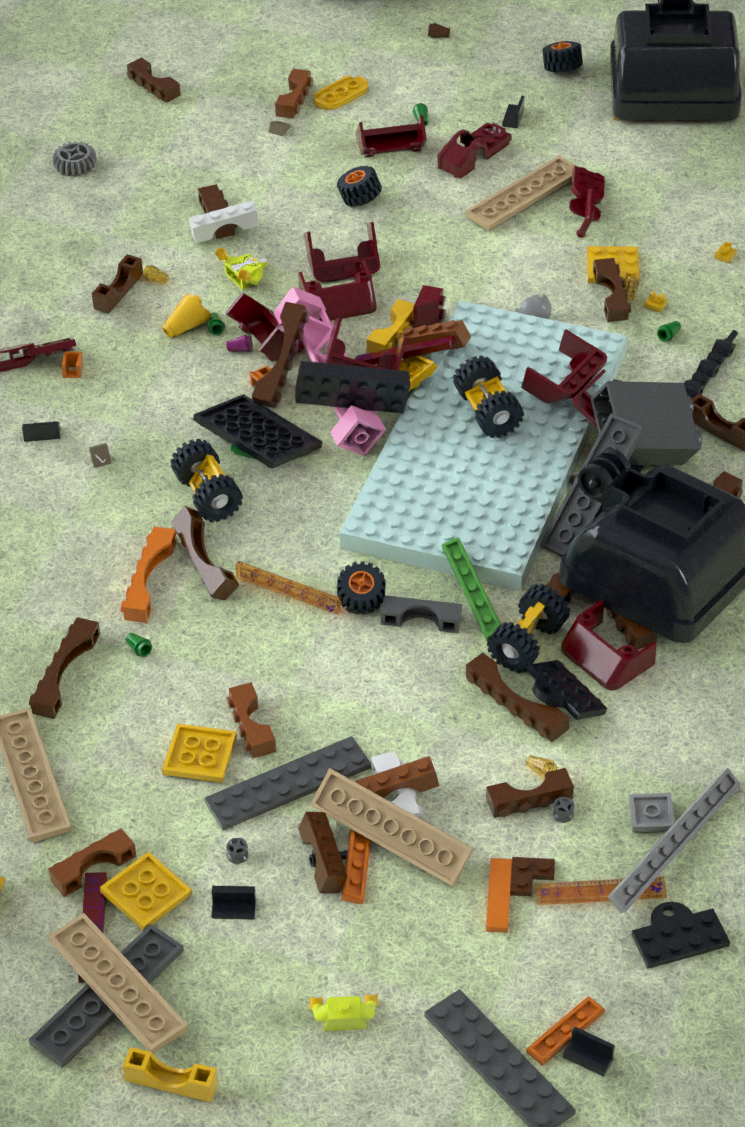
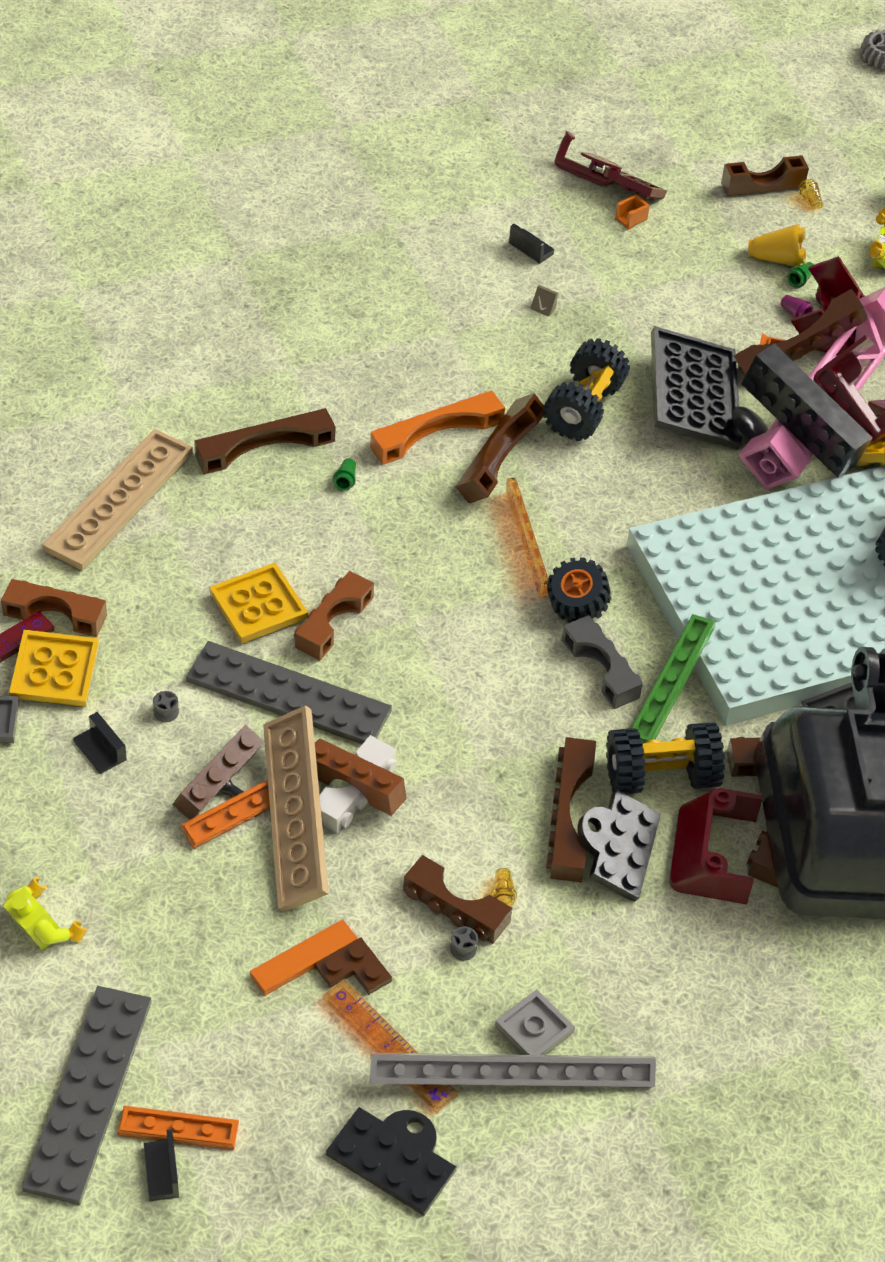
camera: 45 degrees right, 5 degrees up
none -> black dish [731,406,768,441]

